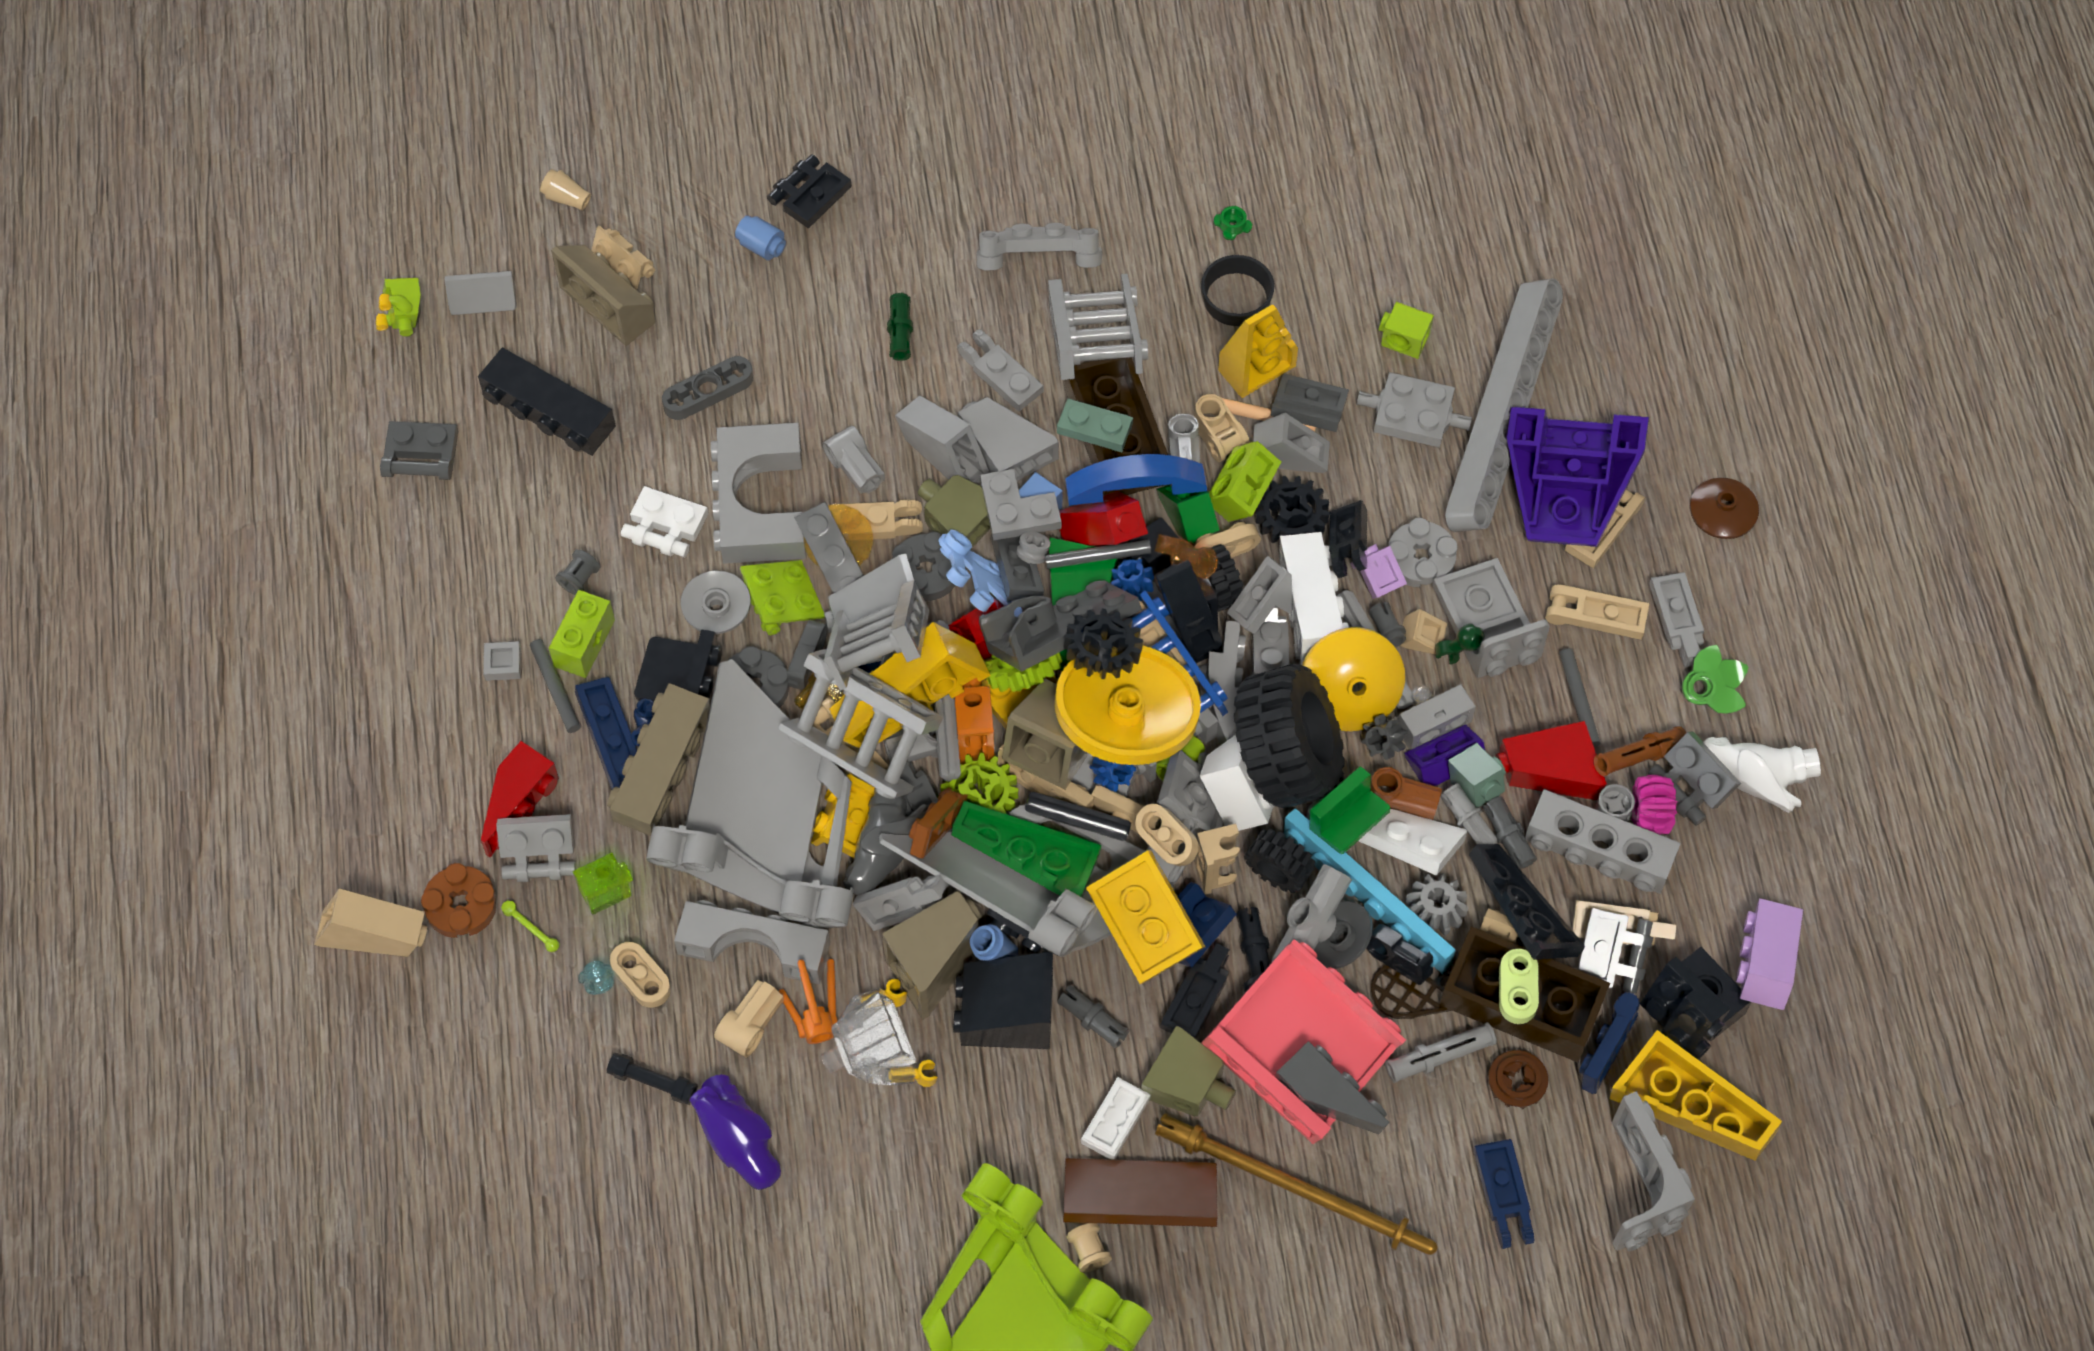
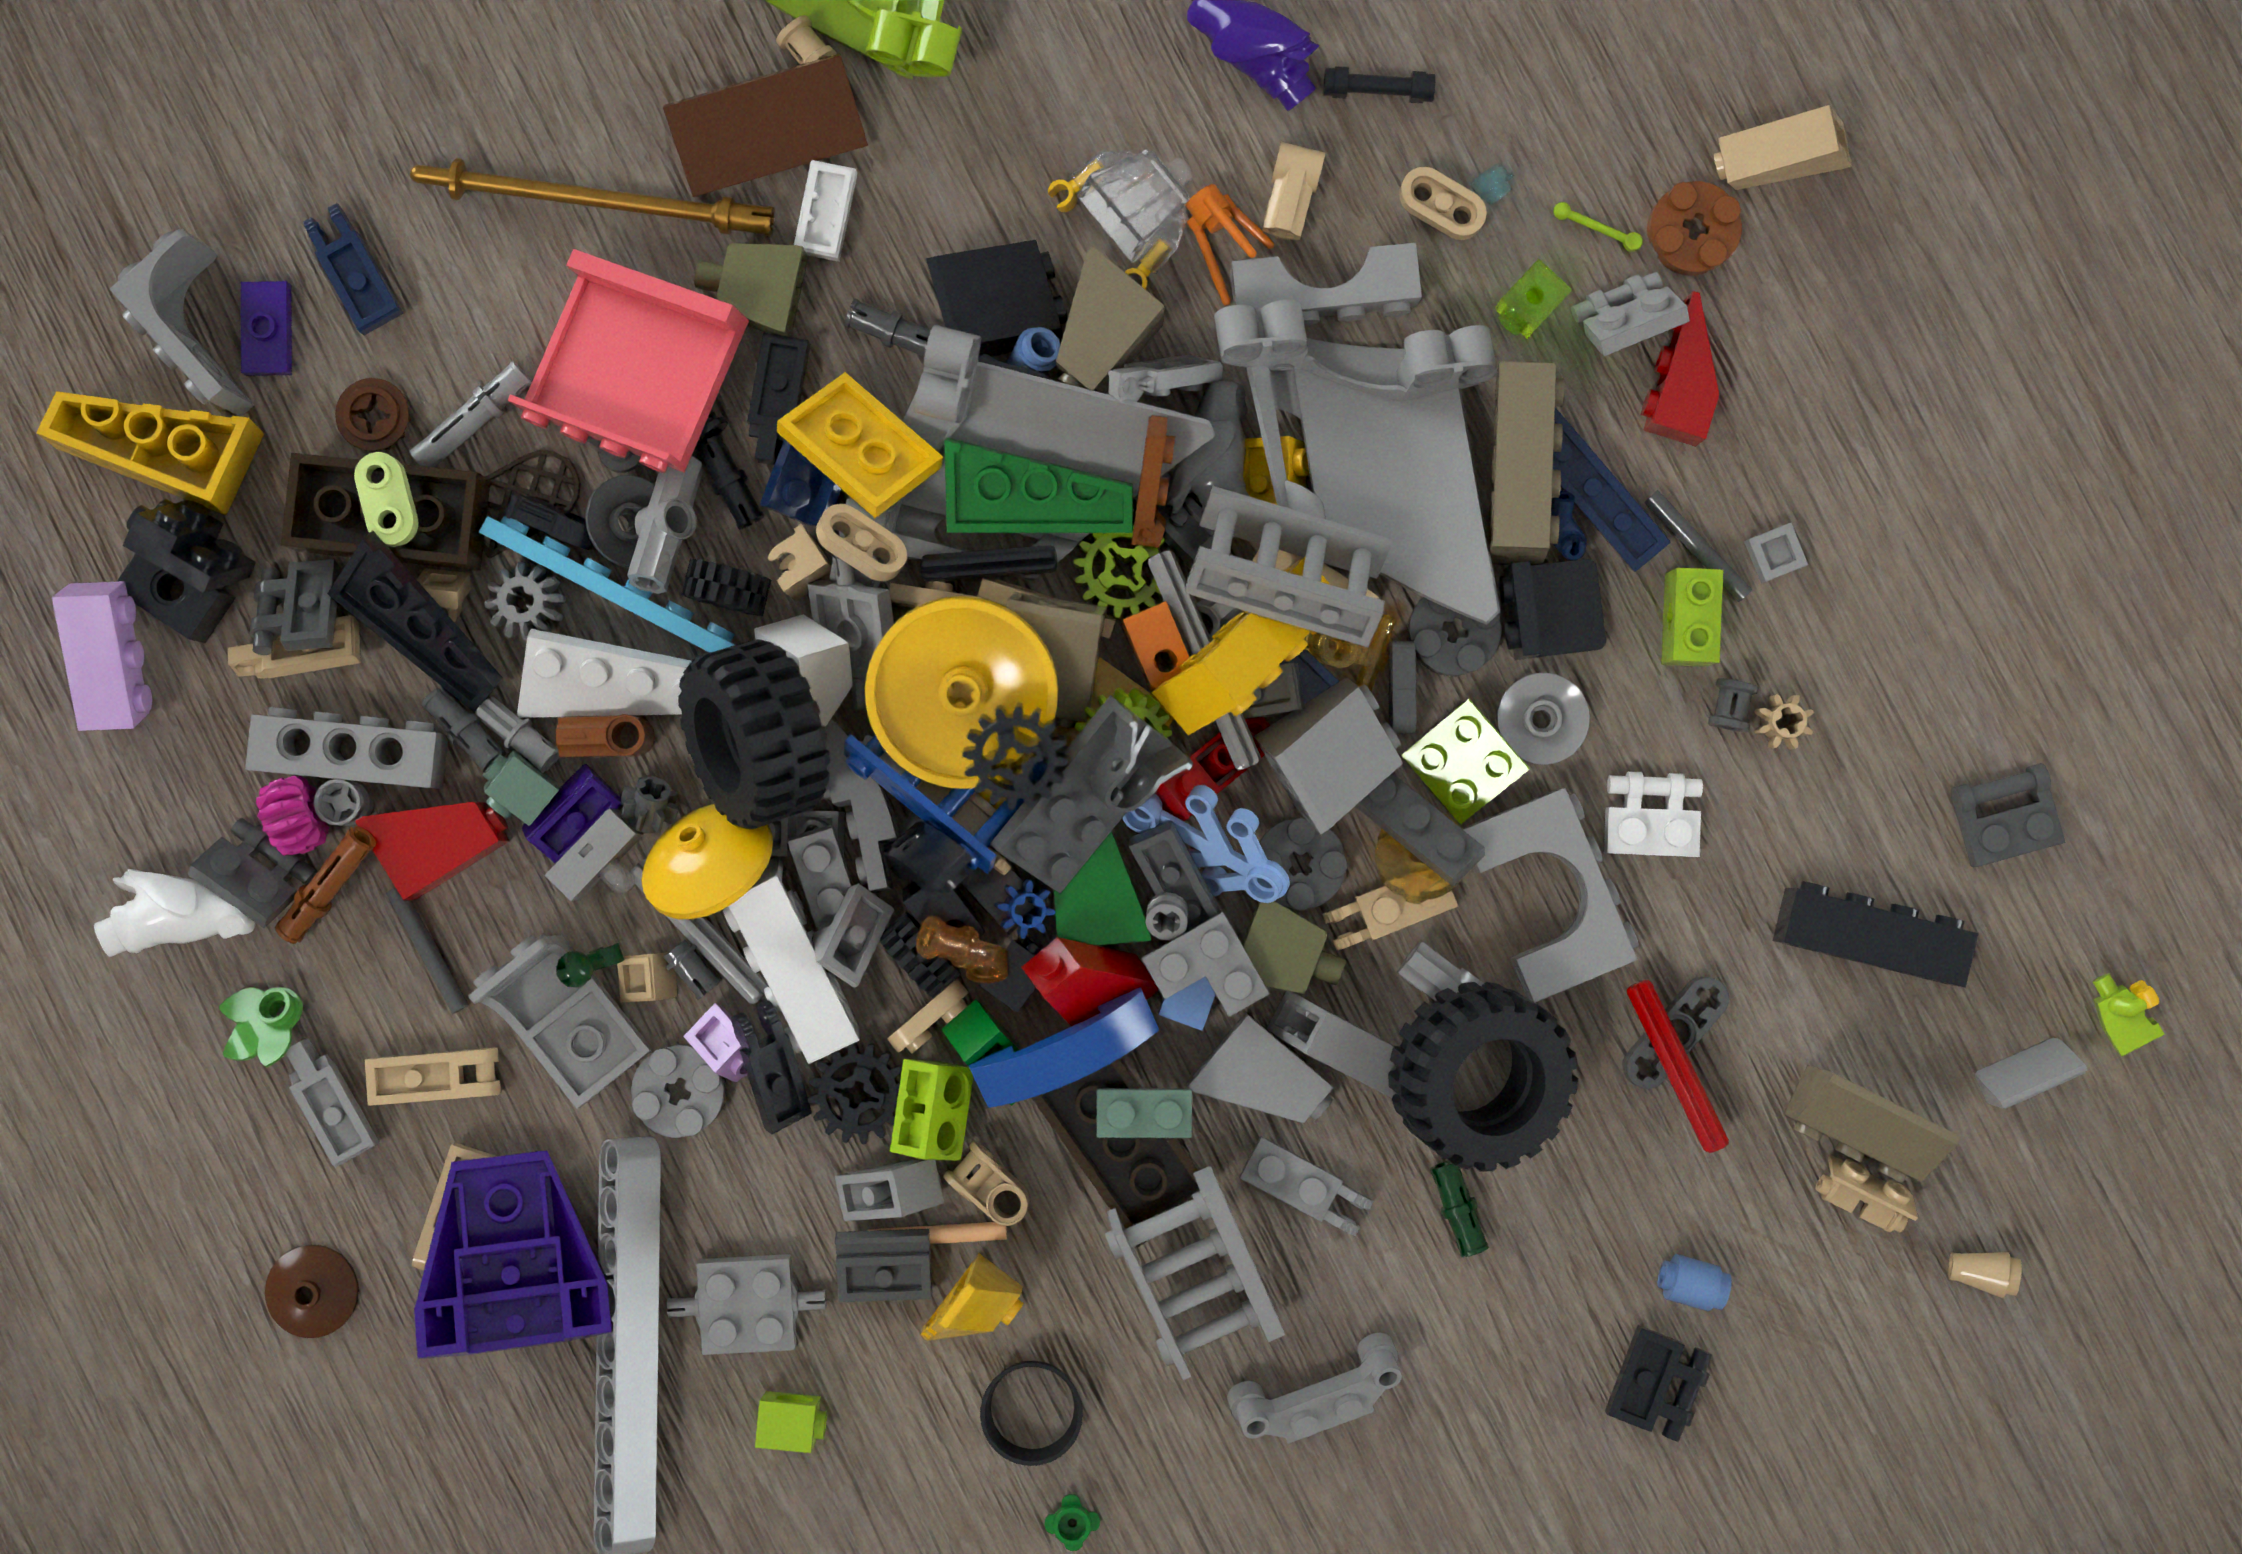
camera: 160 degrees right, 25 degrees up
light grey fence [822,580,929,691] -> none
dark grey bar [1045,540,1151,569] -> none
light grey piece [1168,414,1201,463] -> none
dark grey slope [1275,1041,1390,1135] -> none
green panel [1310,766,1390,854] -> none
dark blue hinge [1579,992,1640,1094] -> none
none -> dark purple plate [241,281,292,376]
none -> black tyre [1388,982,1579,1172]
none -> red axle [1627,980,1729,1153]
none -> tan gear [1754,694,1814,750]

